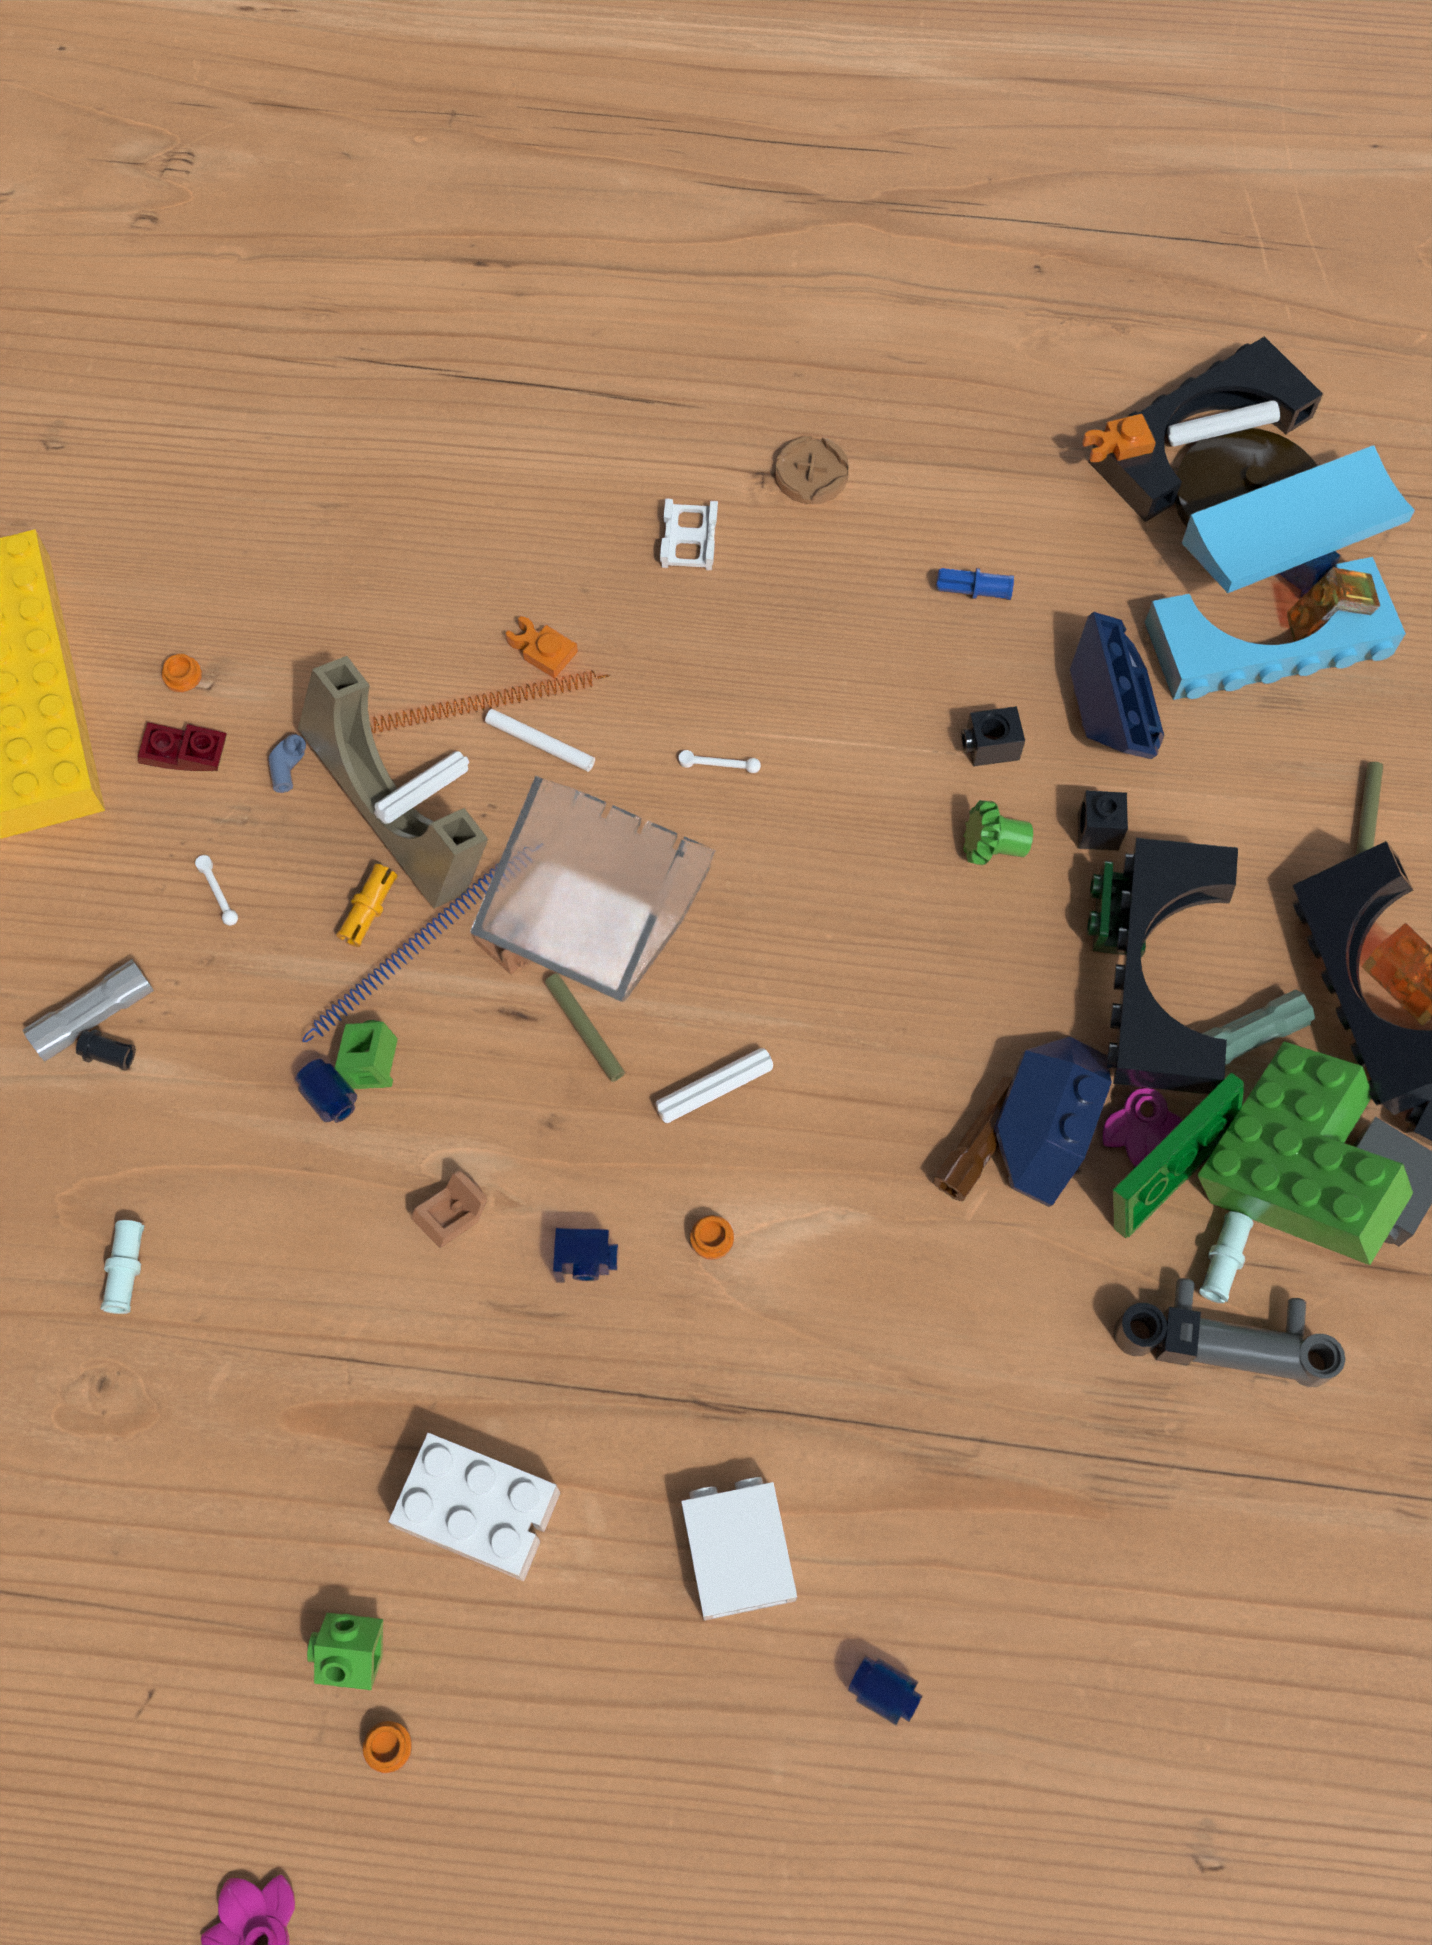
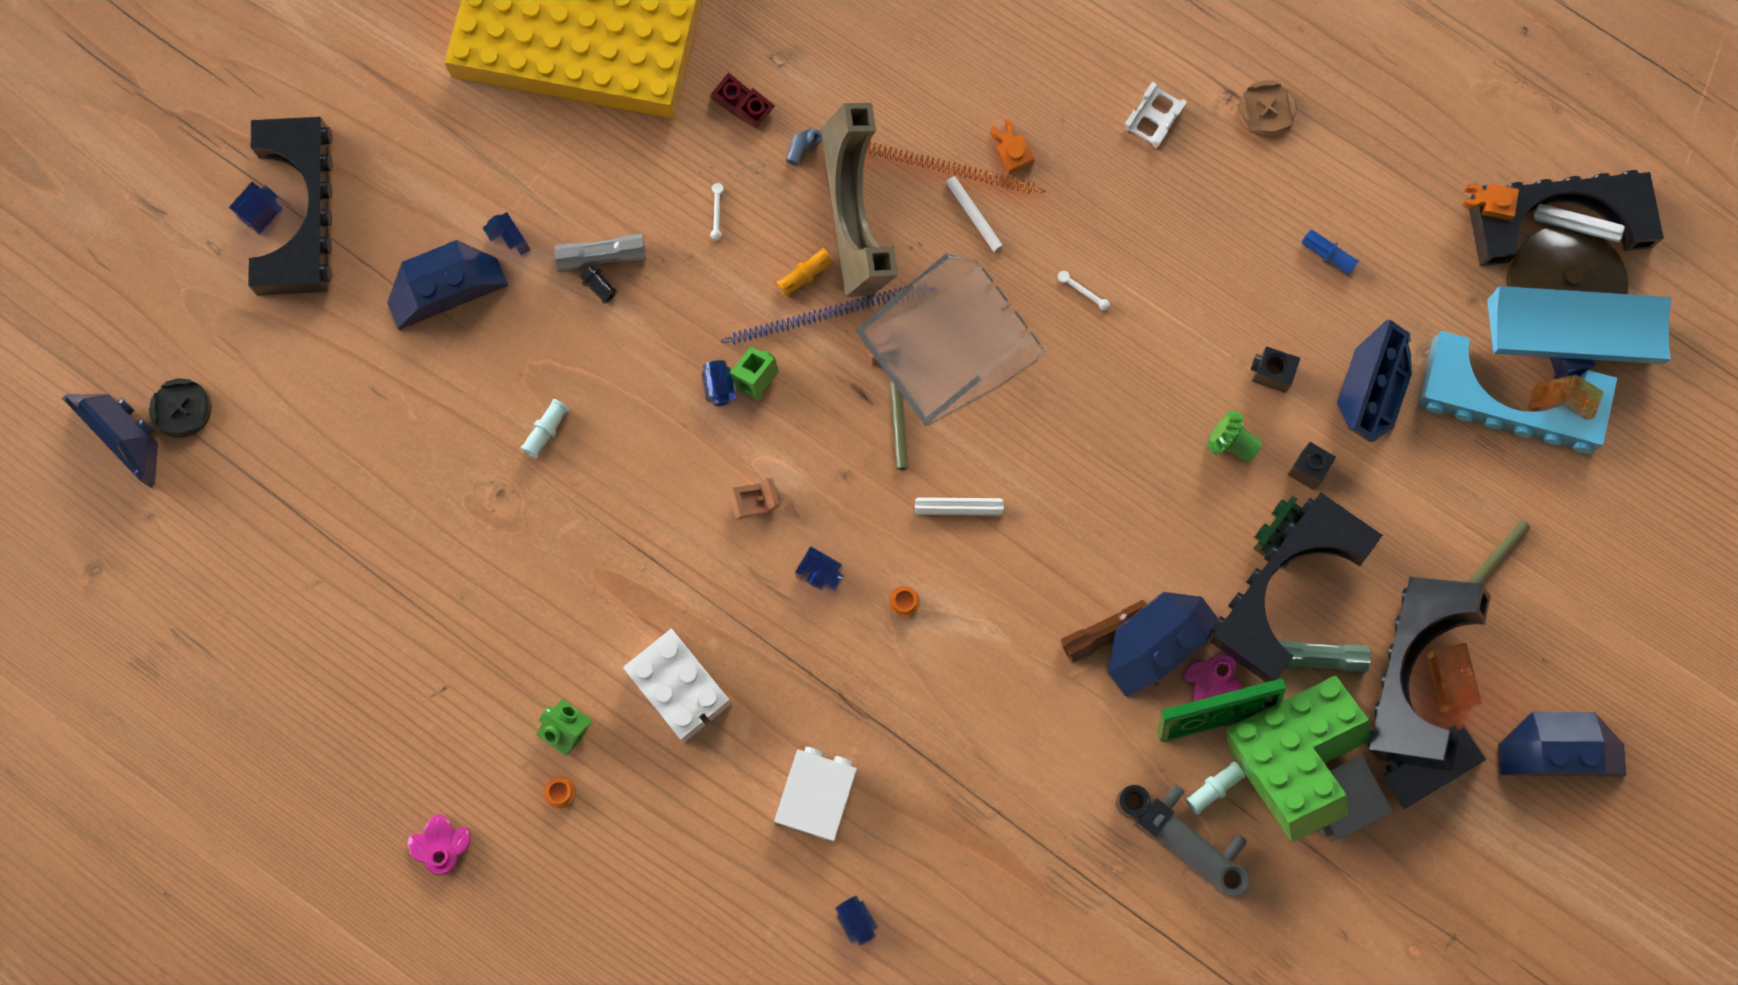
camera: 30 degrees right, 10 degrees up
orange plate [162,654,202,692] -> none
white axle [374,751,469,824] -> none

